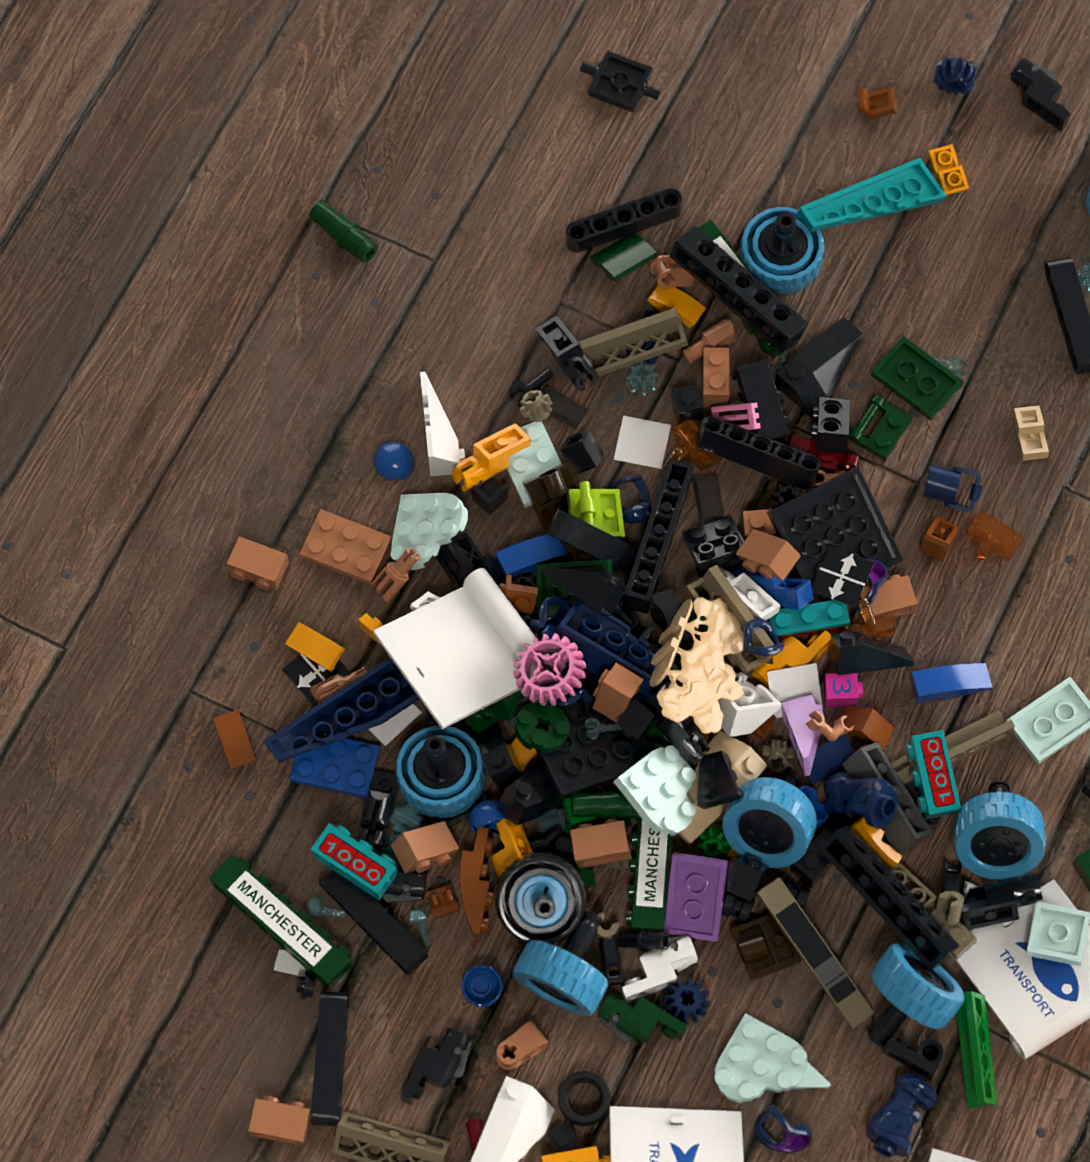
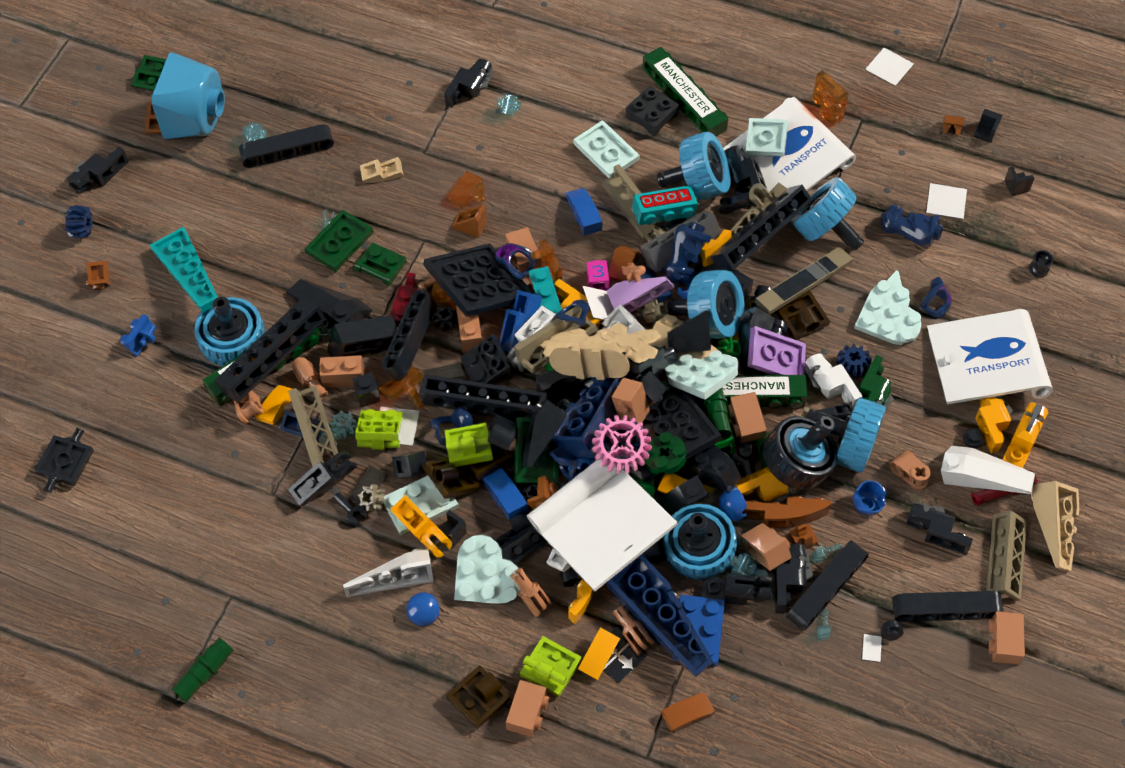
camera: 95 degrees left, 10 degrees down
dark green brick [209,854,352,990] -> none
nougat plate [300,509,392,585] -> none
teal brick [310,823,398,900] -> none
black tyre [558,1071,611,1127] -> none
black beam [566,188,682,253] -> none
clear light blue hand [585,718,622,739] -> none
dark green slope [590,233,658,281] -> none
black axle [618,930,670,952] -> none
bright pink tile [711,402,760,430] -> none
nougat piece [736,529,801,581] -> none
black brick [811,397,851,454] -> none
black sticker [812,546,875,607] -> none
black slope [830,631,914,675] -> none
black plate [883,1038,944,1081] -> none
dark blue piece [923,465,982,512] -> none
light orange slope [927,144,969,195] -> none
green fence [957,991,997,1109] -> none
none -> blue hips [120,314,157,356]
none -> lime plate [355,409,403,450]
none -> dark brown plate [446,665,511,730]
none -> lime plate [520,636,582,697]

